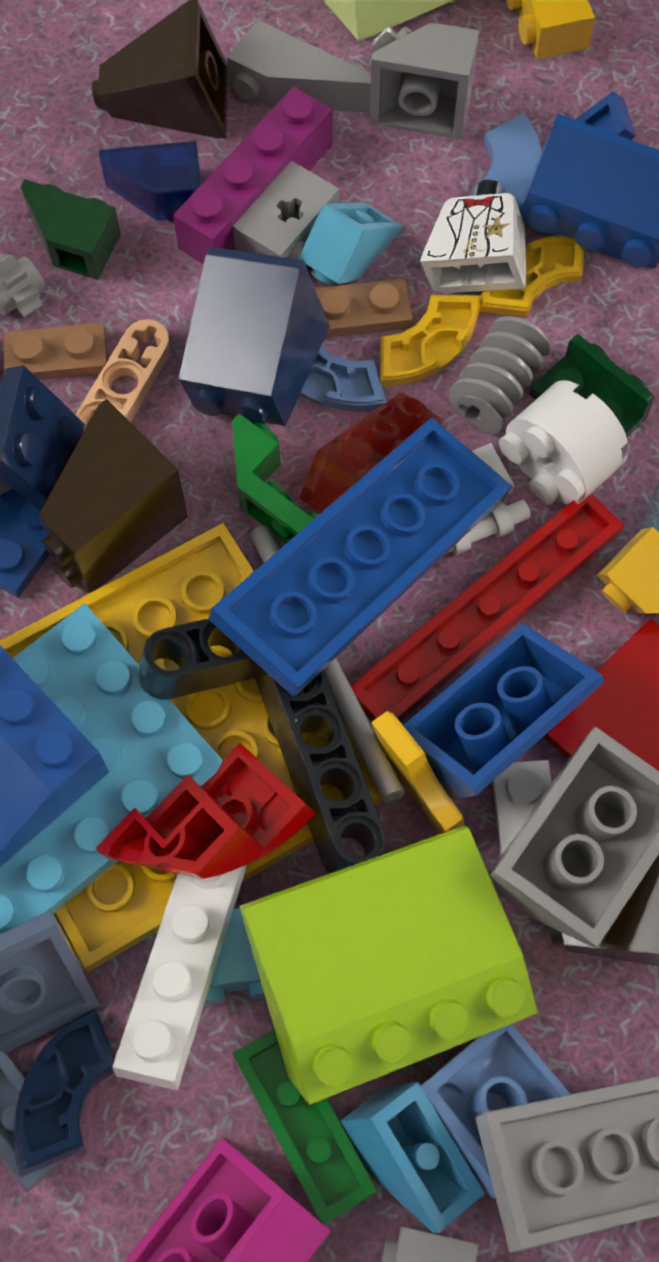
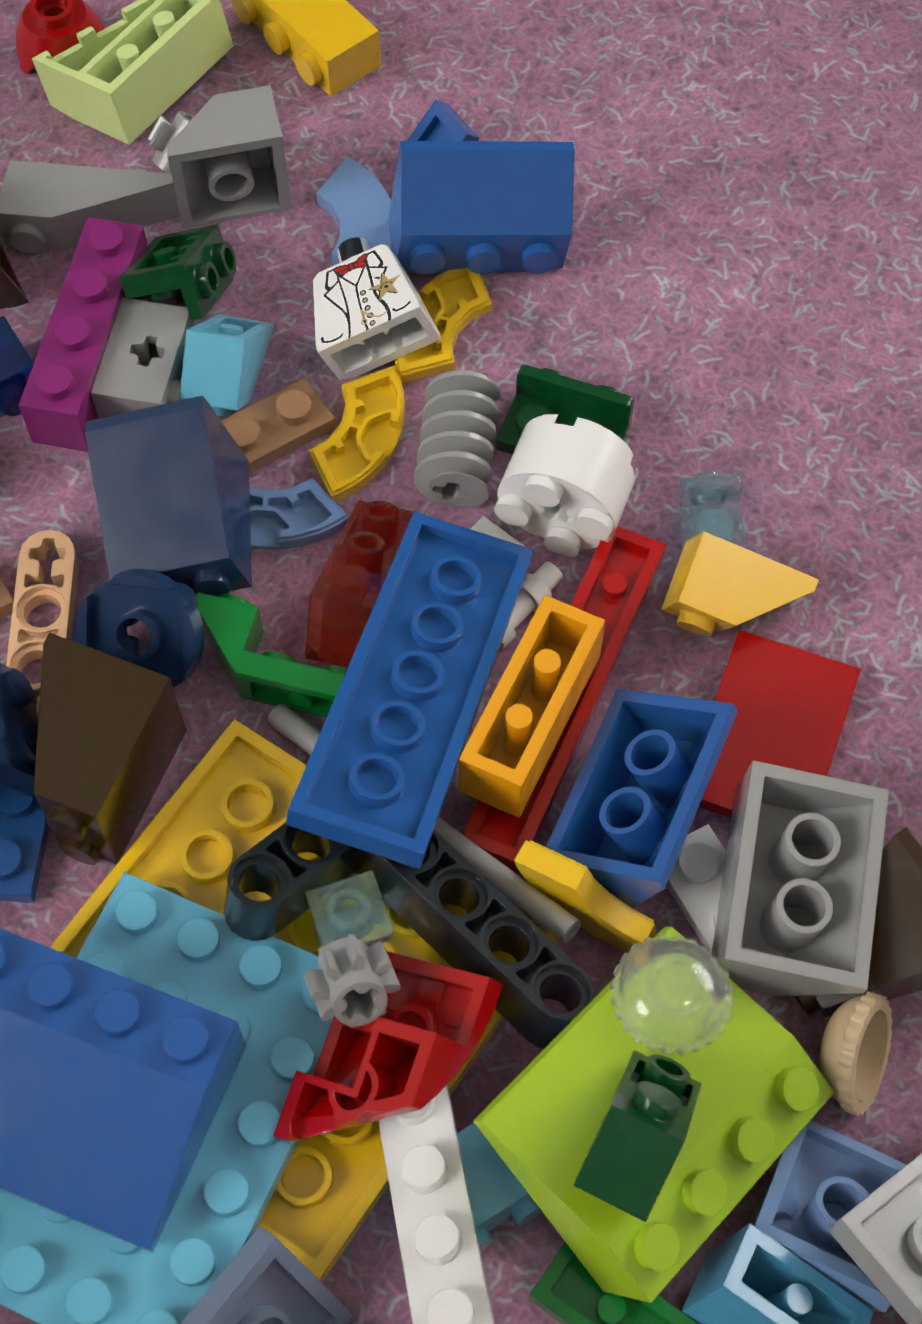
camera: 25 degrees left, 5 degrees down
none -> dark blue plate [75,569,205,687]
none -> dark green bracket [119,224,236,320]
none -> light grey gear [304,934,400,1028]
none -> clear light blue bracket [305,870,393,947]
none -> light orange brick [459,595,605,818]
none -> dark green slope [573,1050,702,1222]
none -> clear hat [610,935,735,1055]
none -> tan hat [819,991,893,1116]

